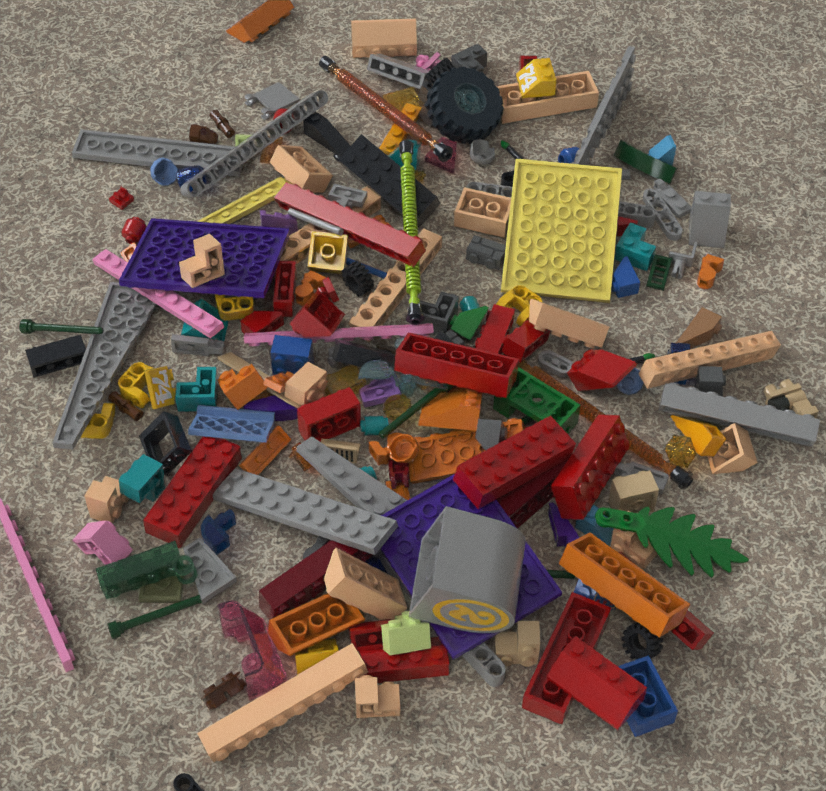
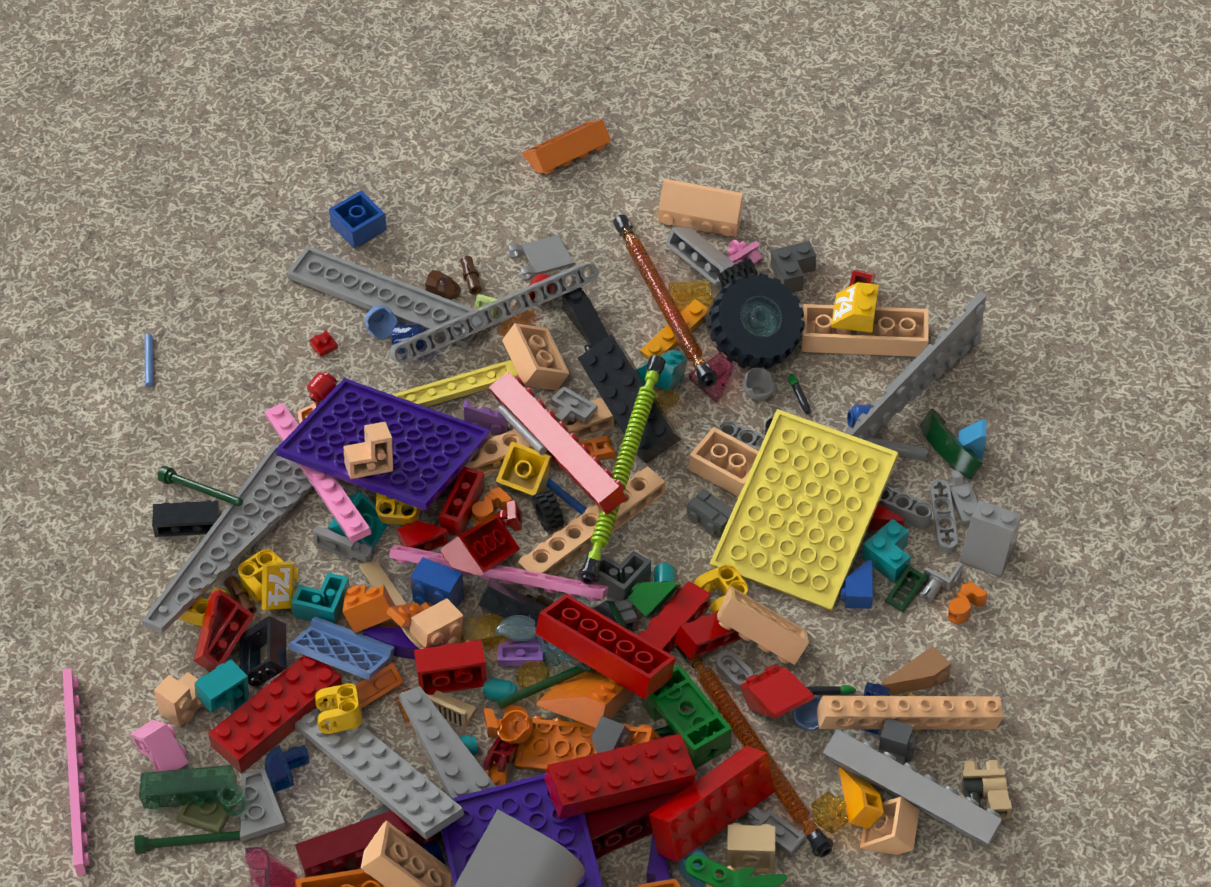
camera: 20 degrees right, 0 degrees up
none -> red wedge [193,589,255,672]
none -> yellow piece [315,683,363,734]
none -> blue brick [329,190,387,248]

